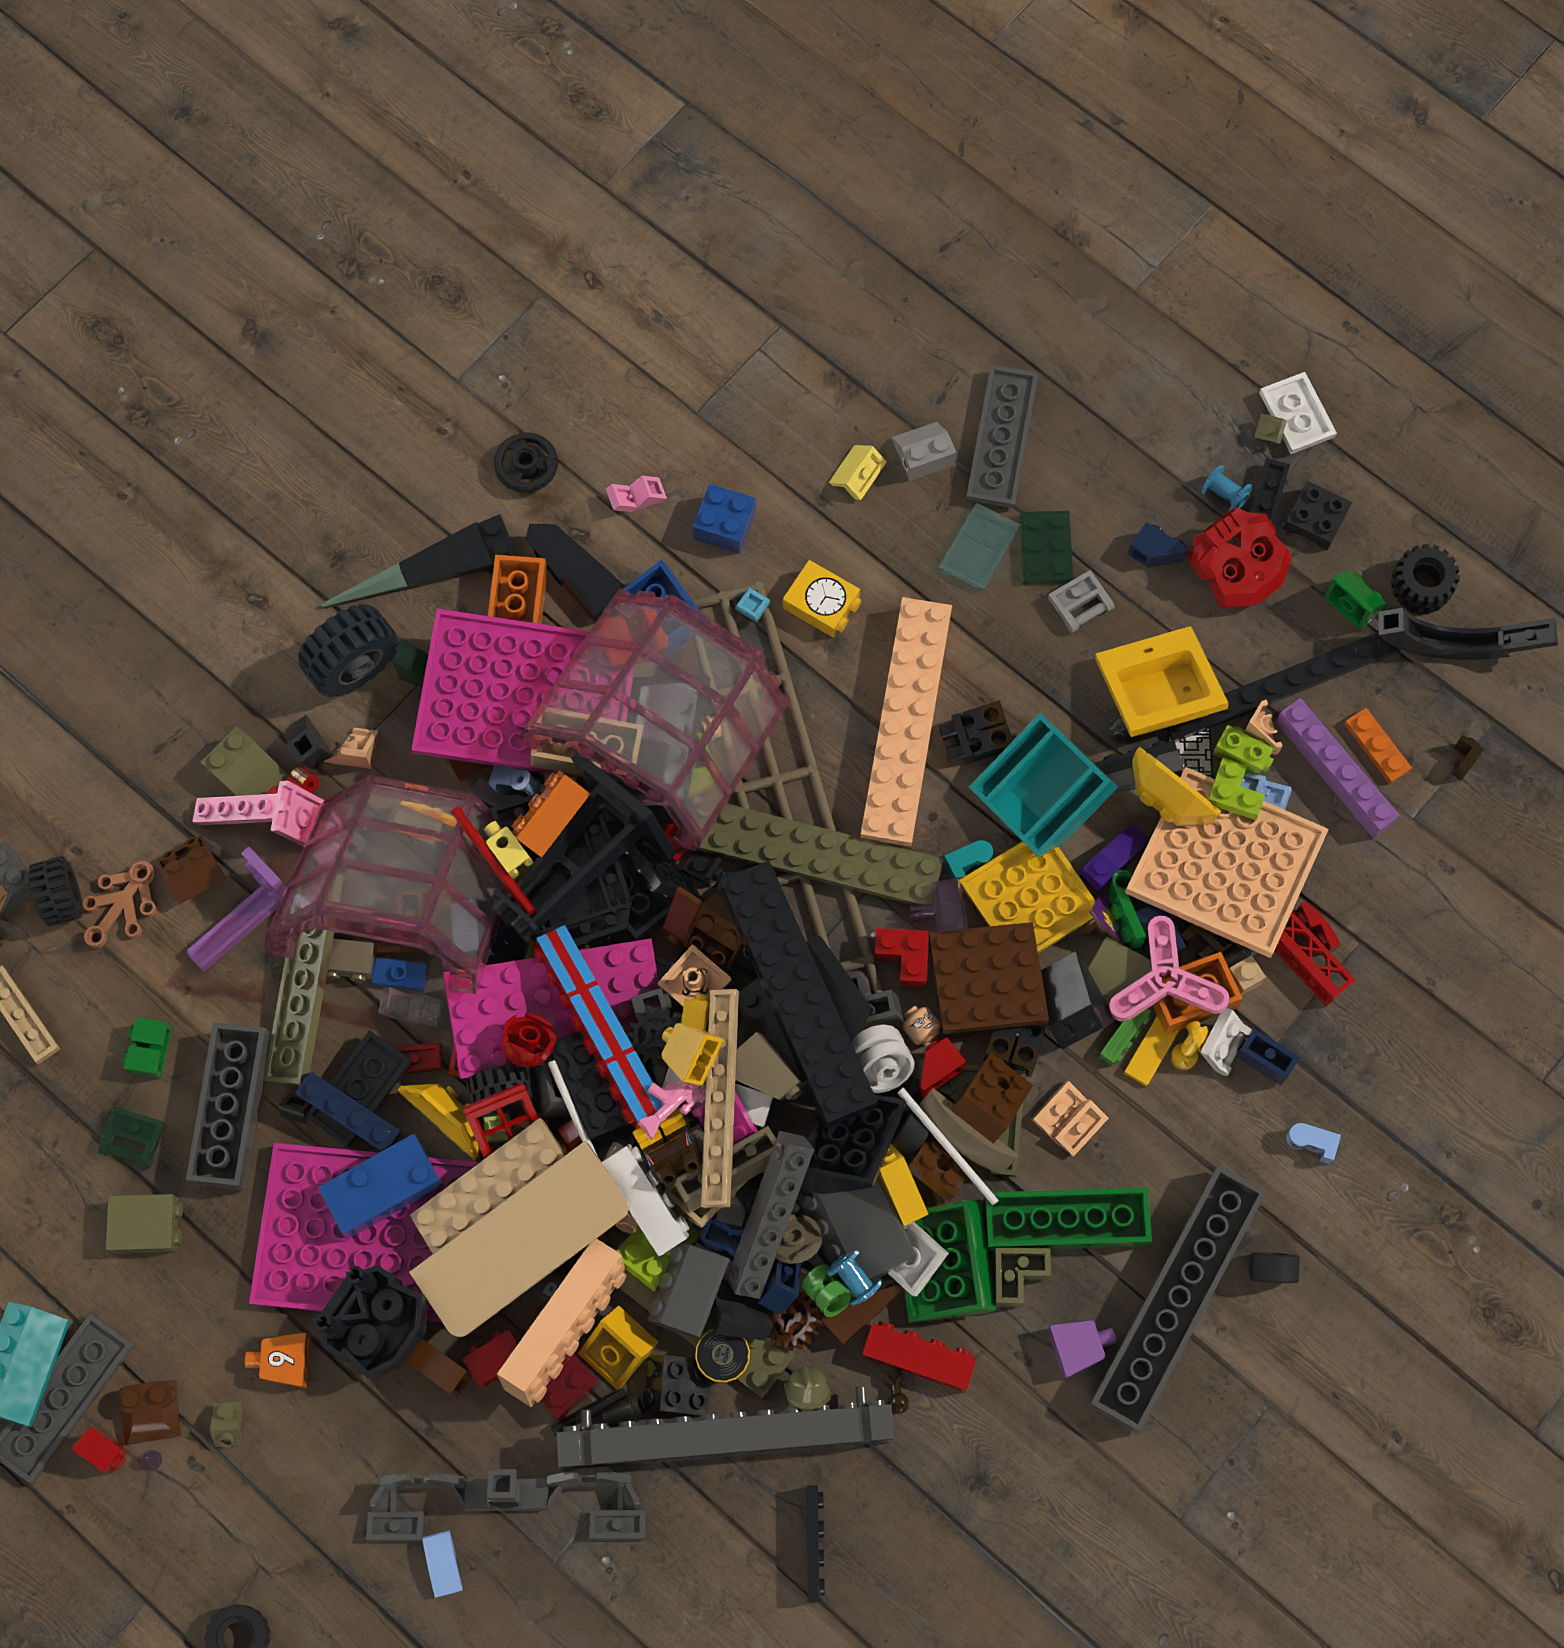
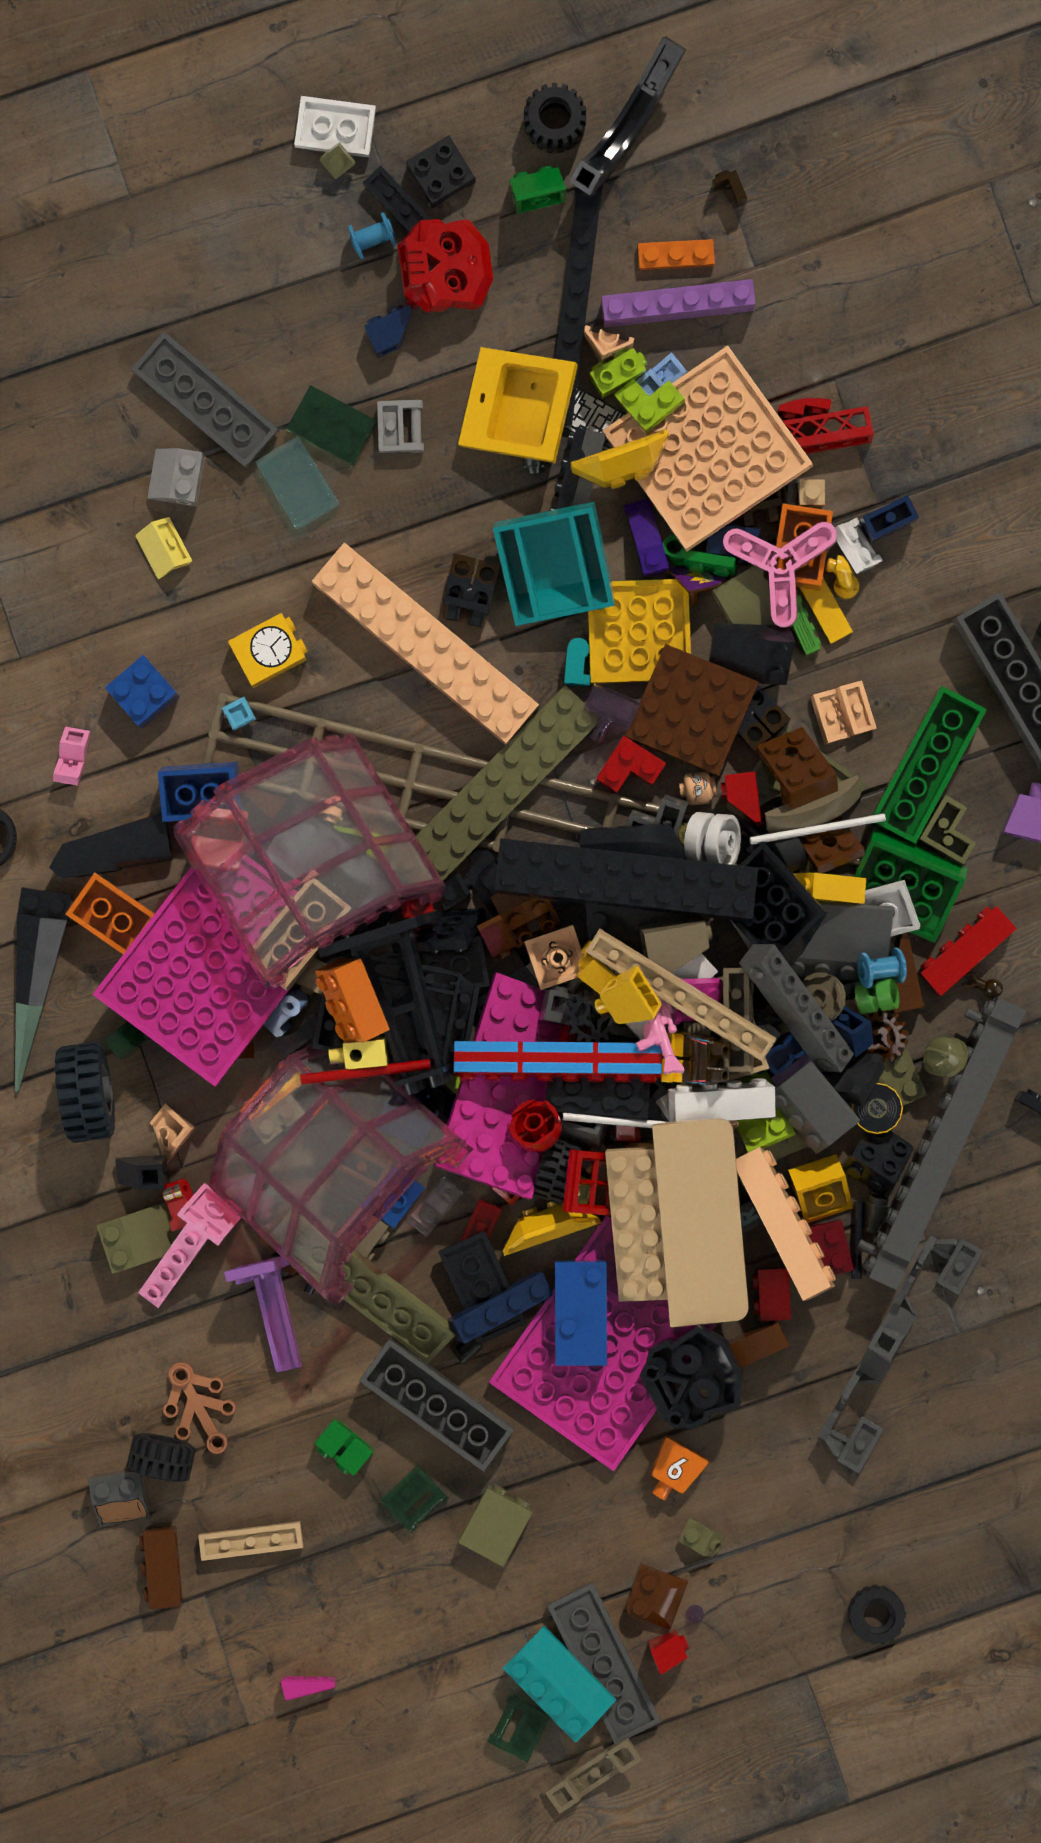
camera: 60 degrees left, 15 degrees up
reddish brown slope [156,835,226,904] -> none
light blue slope [422,1530,463,1598] -> none
light blue leg [1286,1123,1341,1164] -> none

